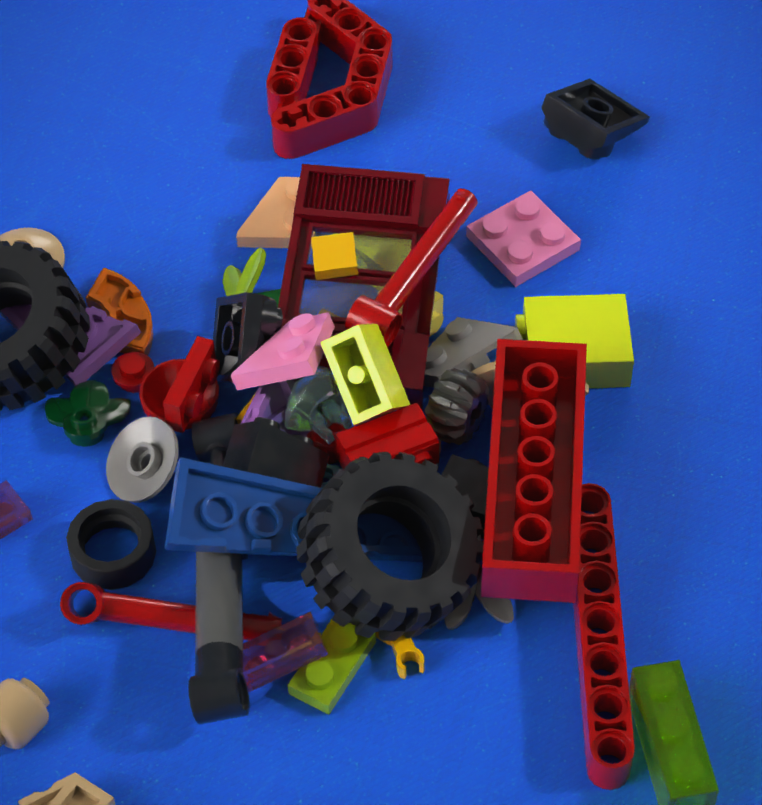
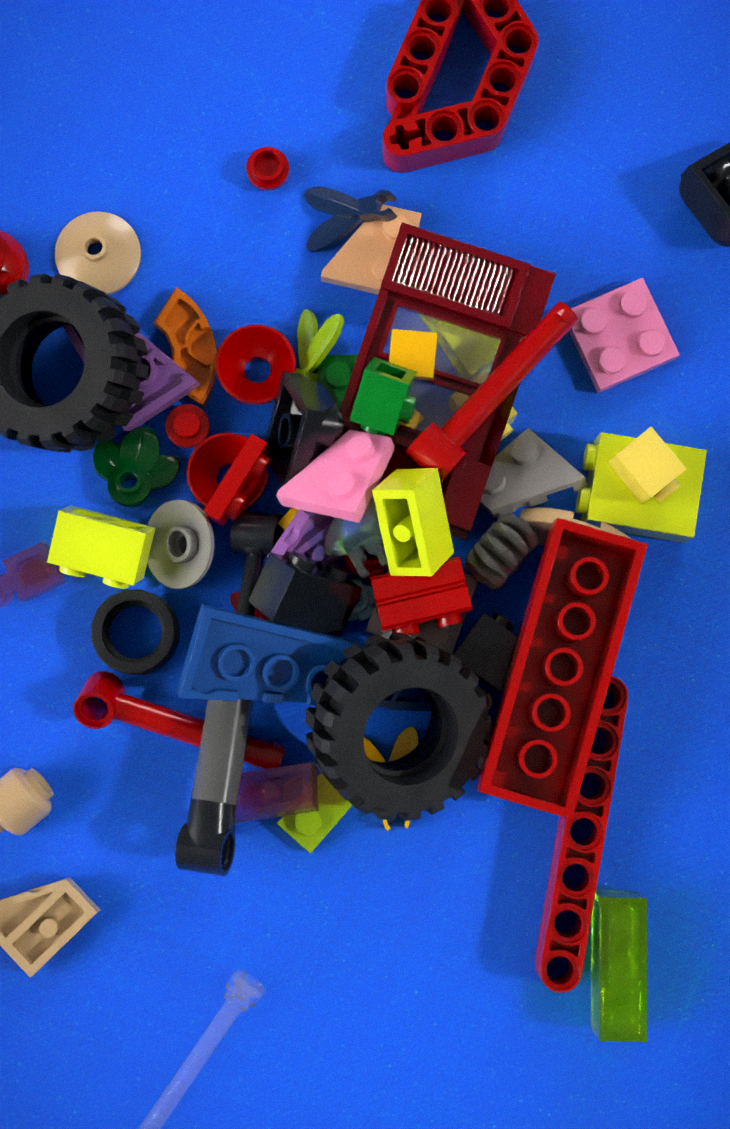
camera: 10 degrees right, 30 degrees up
none -> neon yellow brick [47,505,156,589]
none -> red piece [216,325,296,405]
none -> red plate [246,147,289,191]
none -> dark blue piece [304,186,397,252]
none -> green brick [349,357,417,435]
none -> light yellow brick [608,427,686,504]

